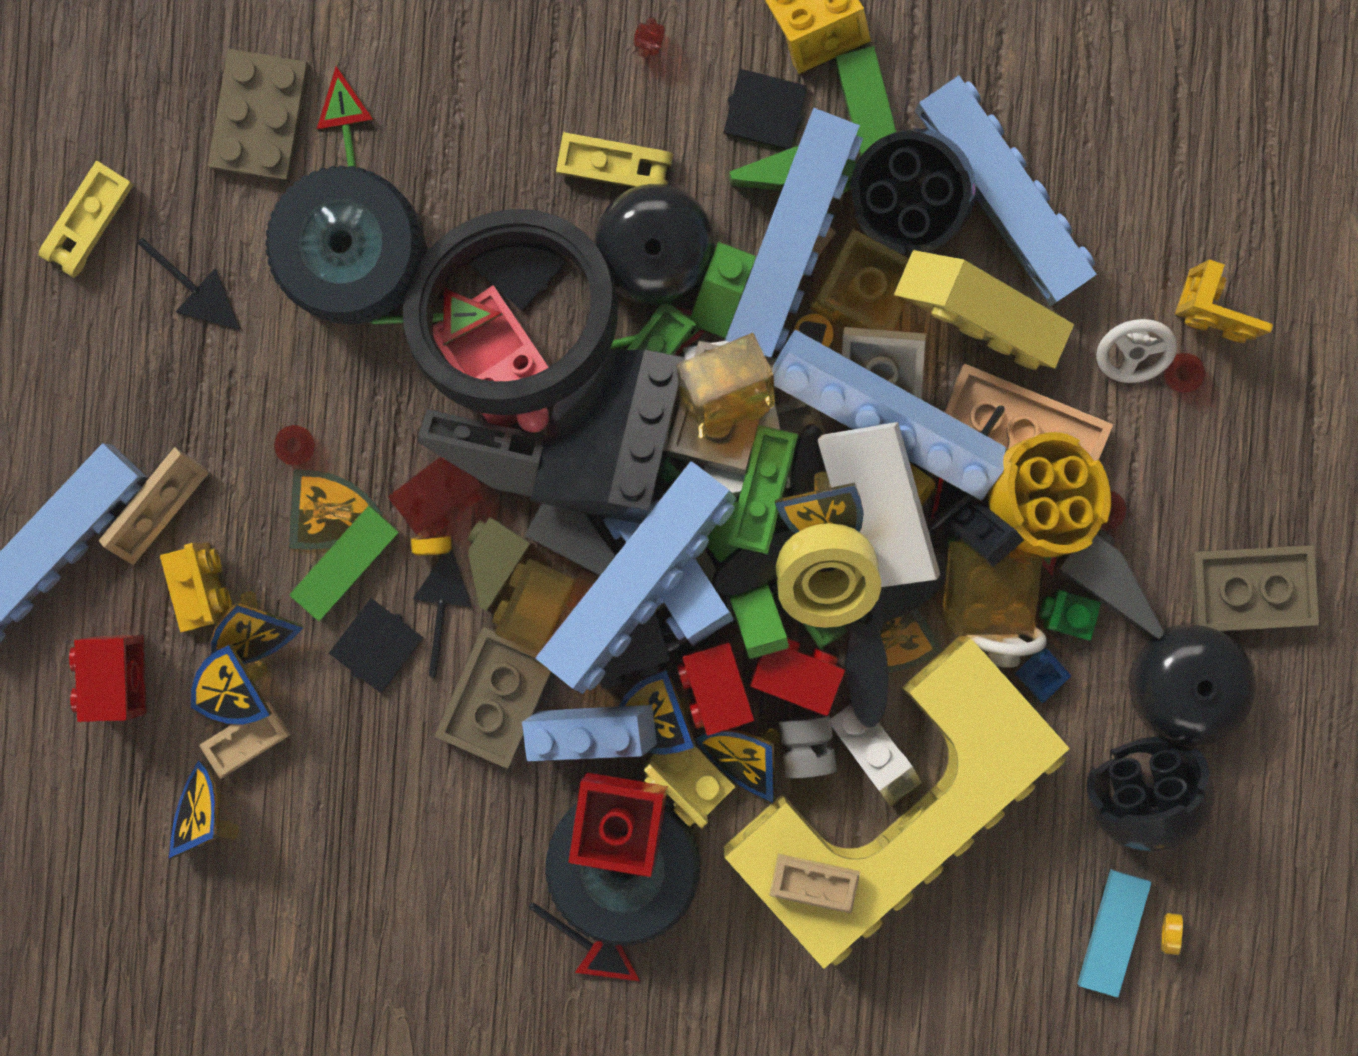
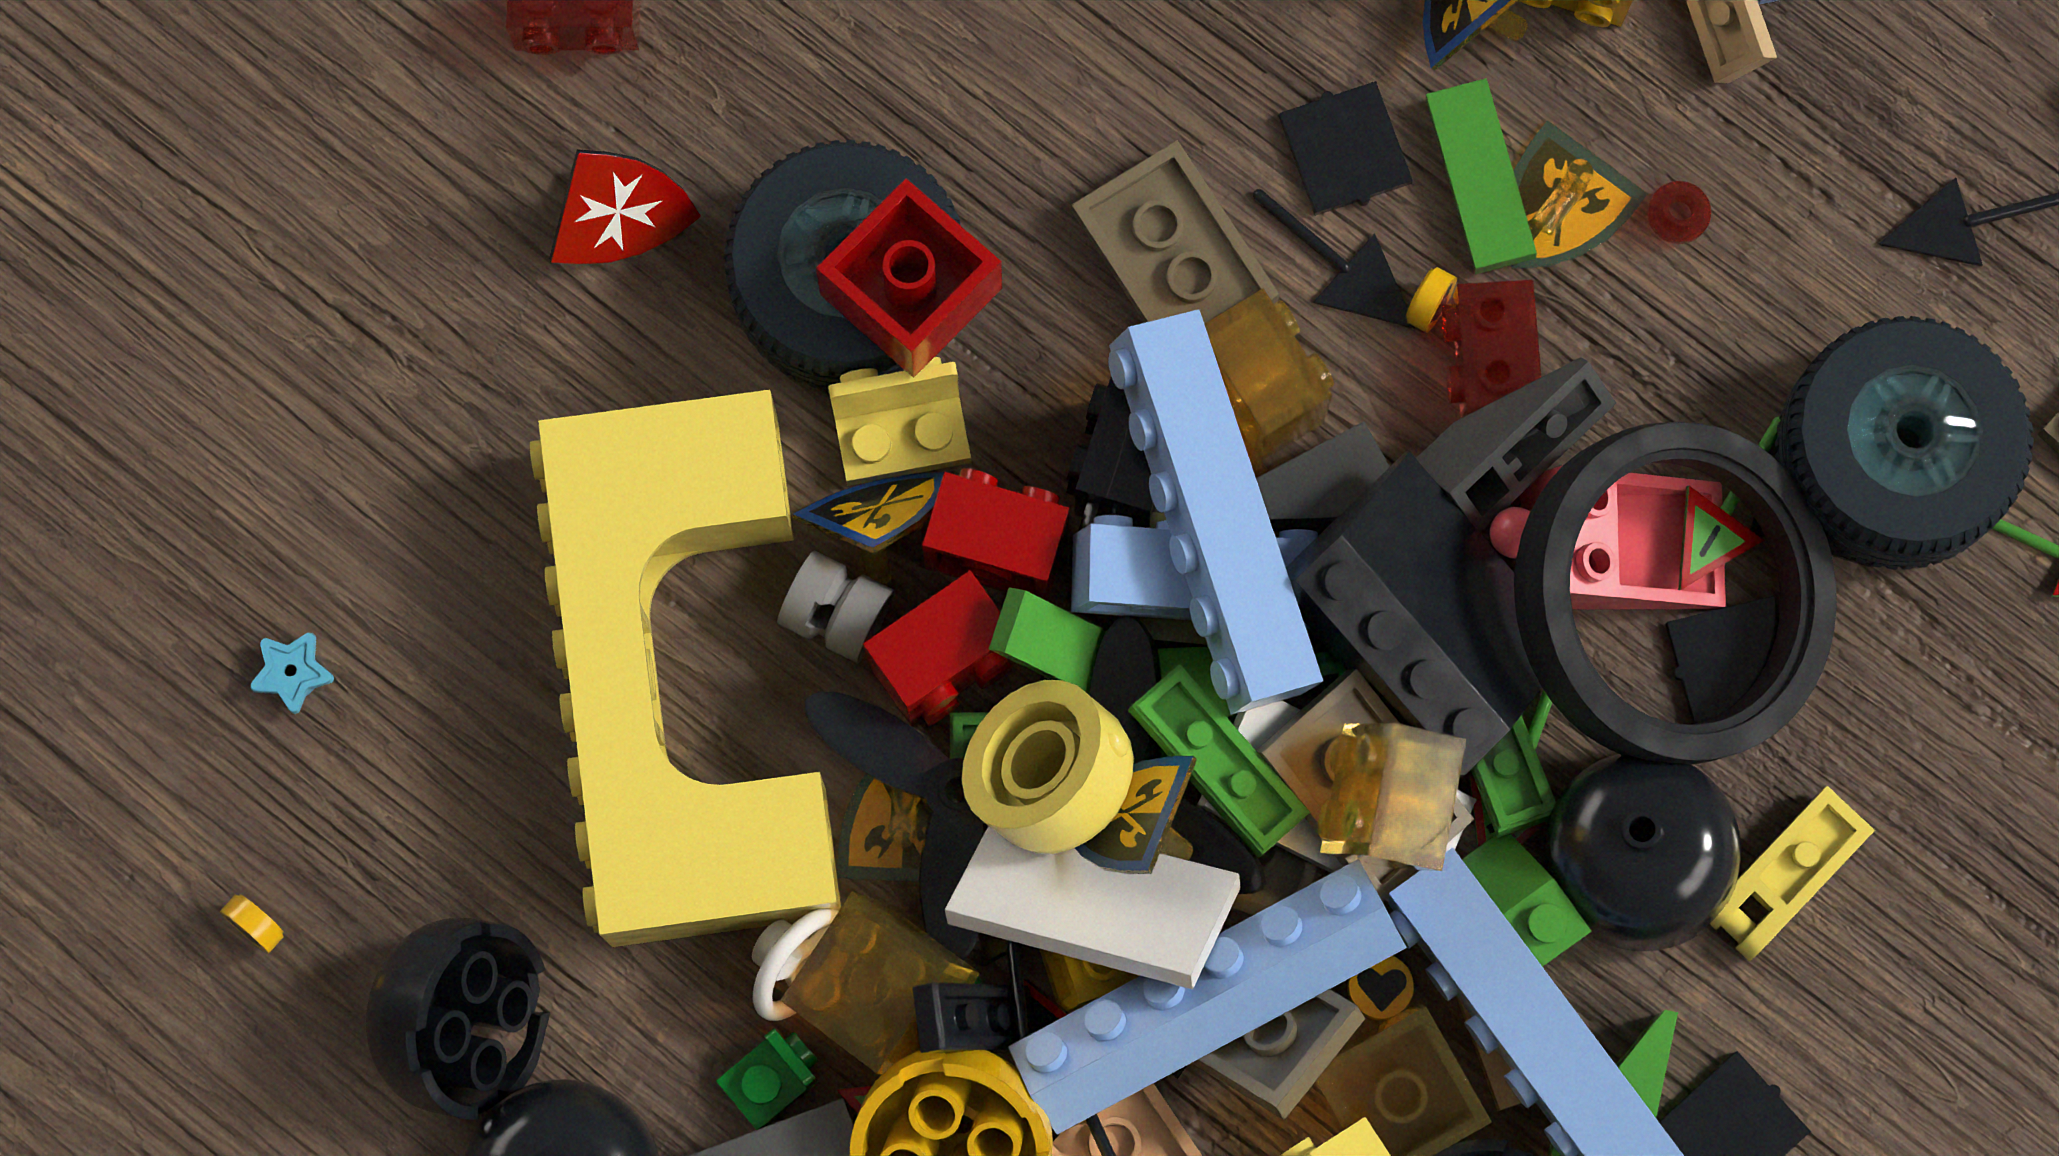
camera: 125 degrees right, 10 degrees down
olive slope [467,517,533,611] -> none
light blue brick [522,705,657,761] -> none
piece [529,902,640,981] -> none
shield [619,670,696,755] -> none
clear red plate [633,17,665,58] -> none
tan plate [769,853,860,914] -> none
white bracket [830,704,922,806] -> none
blue tile [1015,647,1071,703] -> none
medium azure tile [1077,869,1152,997] -> none
none -> medium azure plate [251,633,334,714]
none -> red shield [549,149,701,264]

